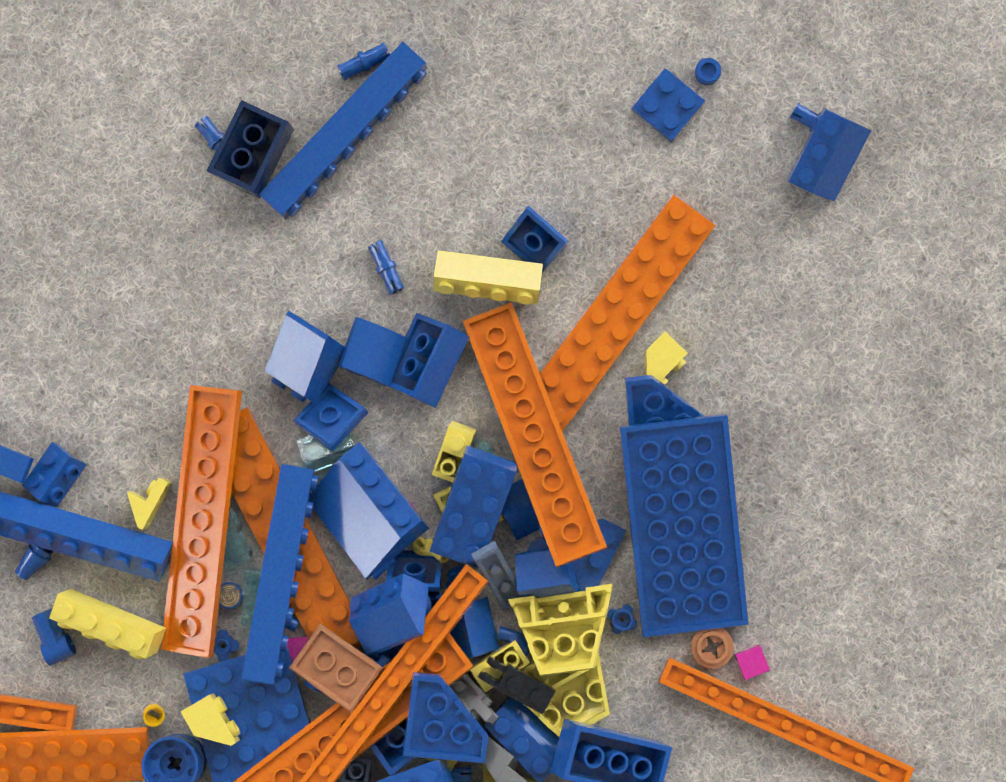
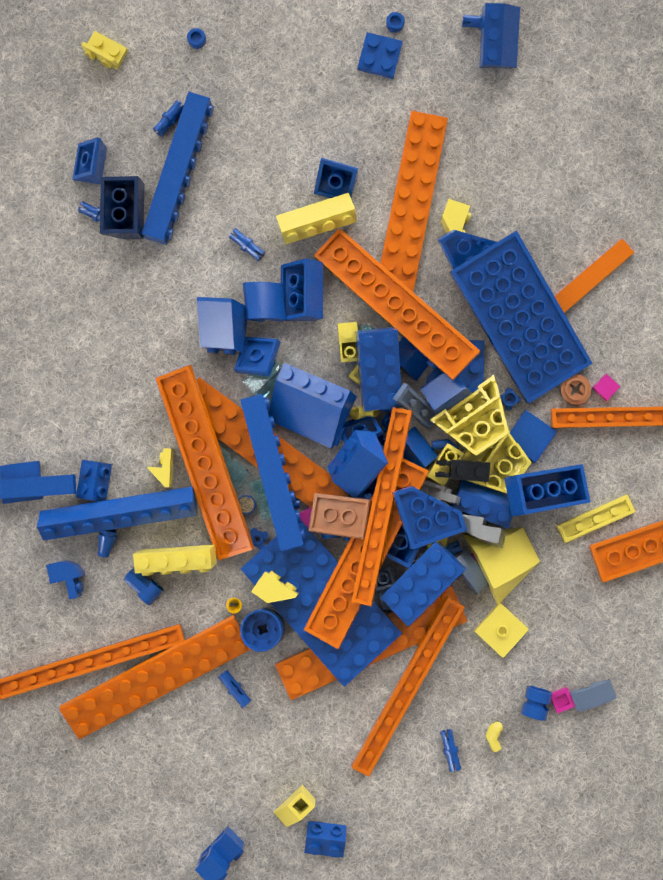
camera: 20 degrees left, 0 degrees up
none -> blue slope [72,137,107,184]
none -> blue tile [510,410,557,463]
none -> orange tile [555,238,635,313]

